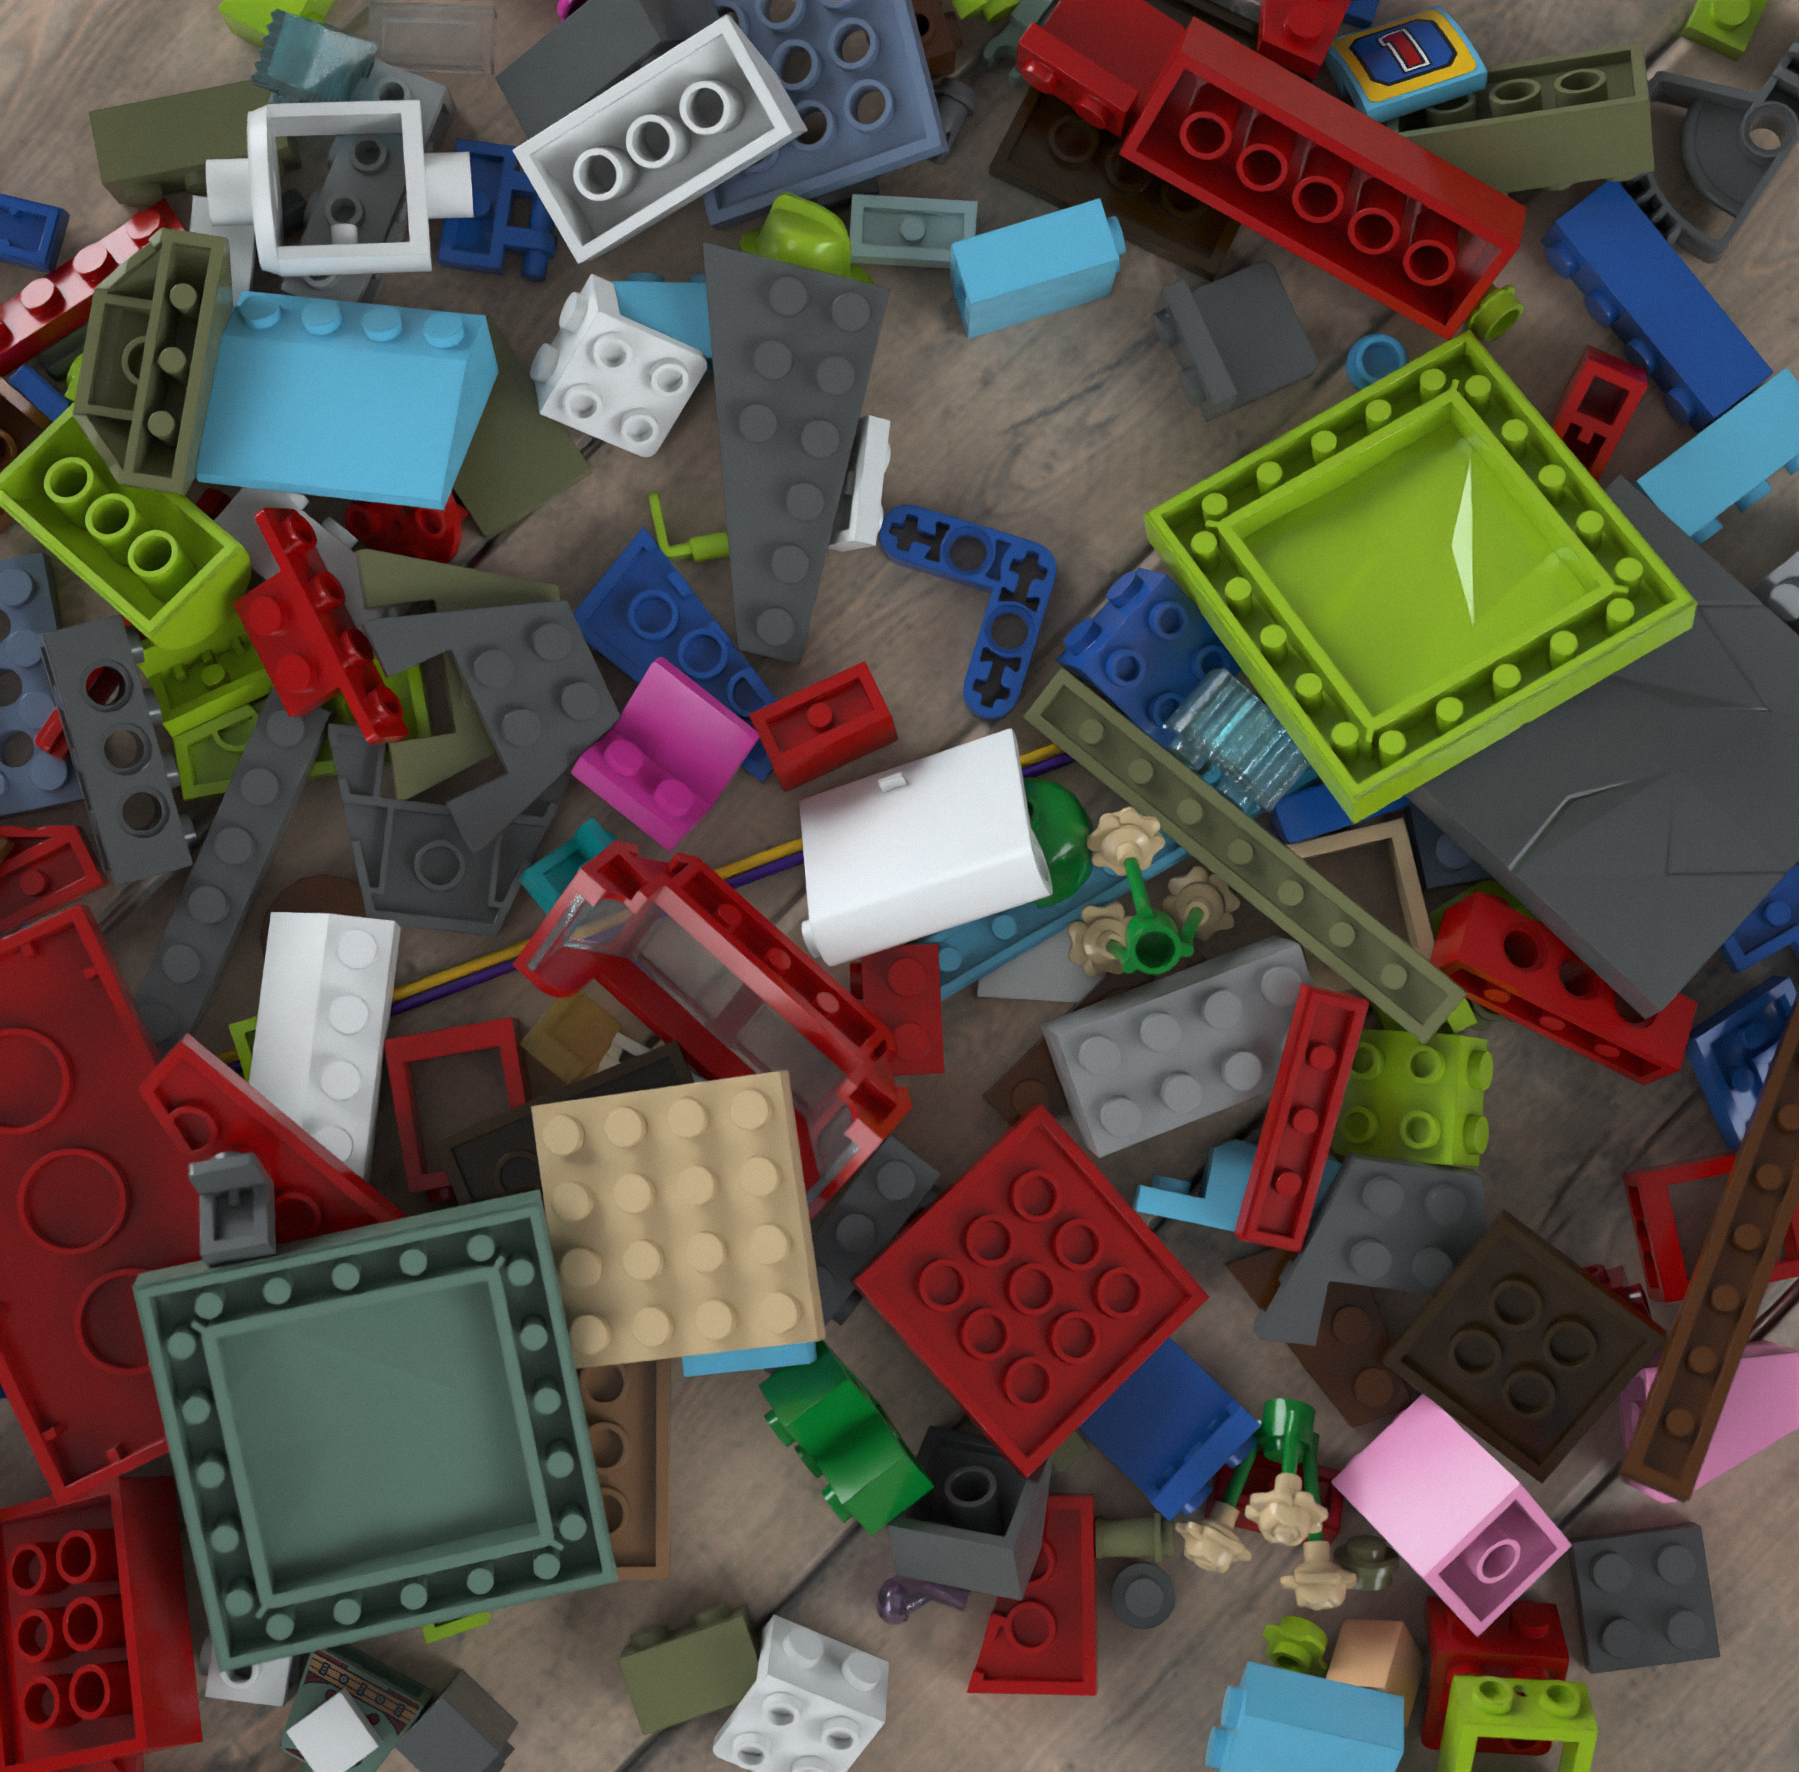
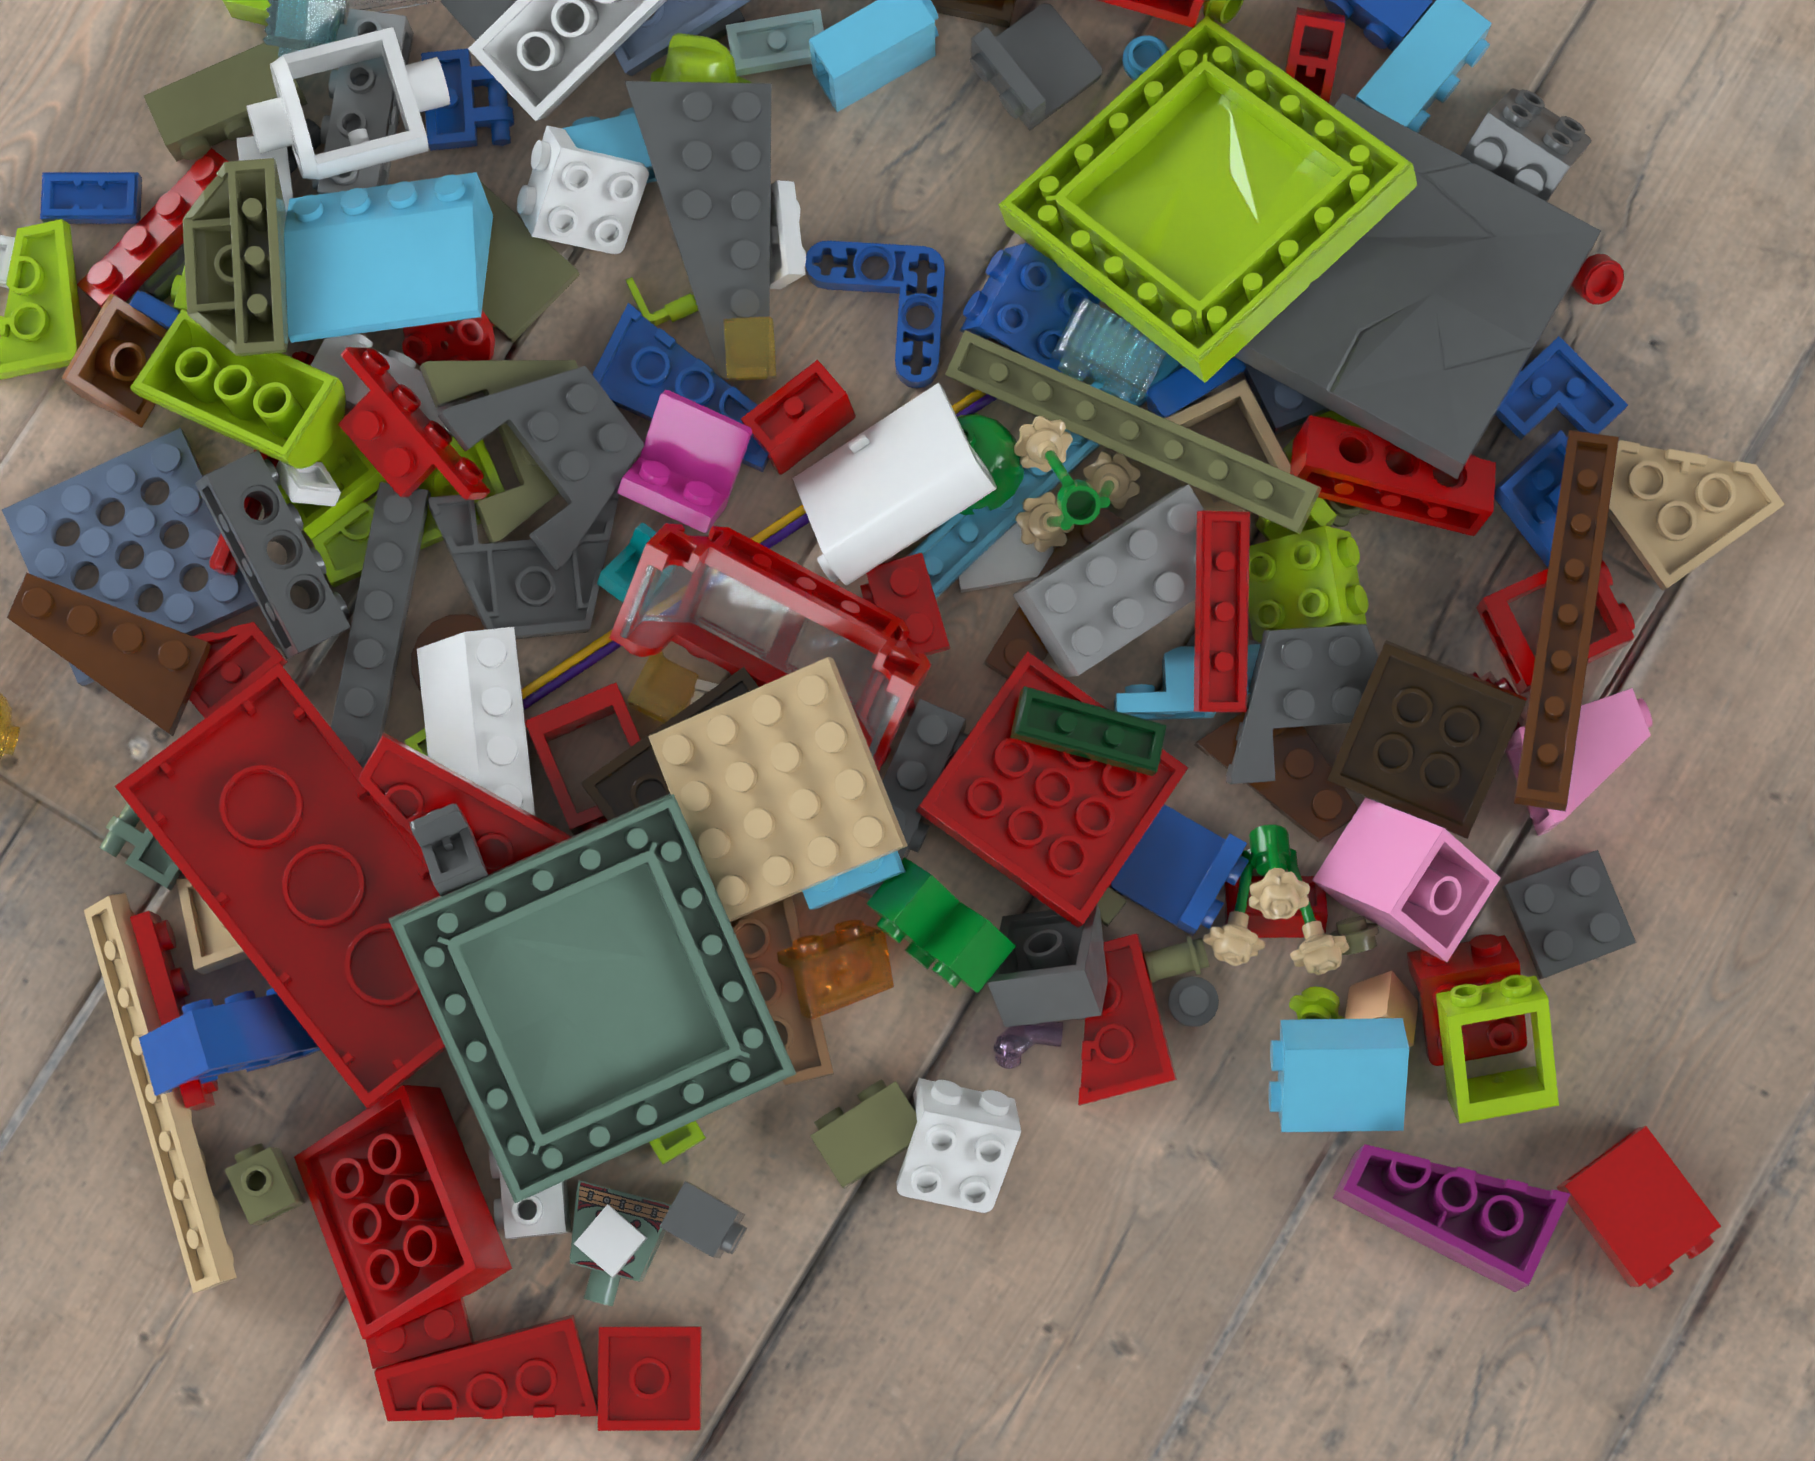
camera: 10 degrees left, 5 degrees down
none -> white tile [276,461,341,506]
none -> clear yellow panel [724,317,777,381]
none -> clear orange bracket [777,919,894,1019]
none -> dark green tile [1010,686,1167,776]

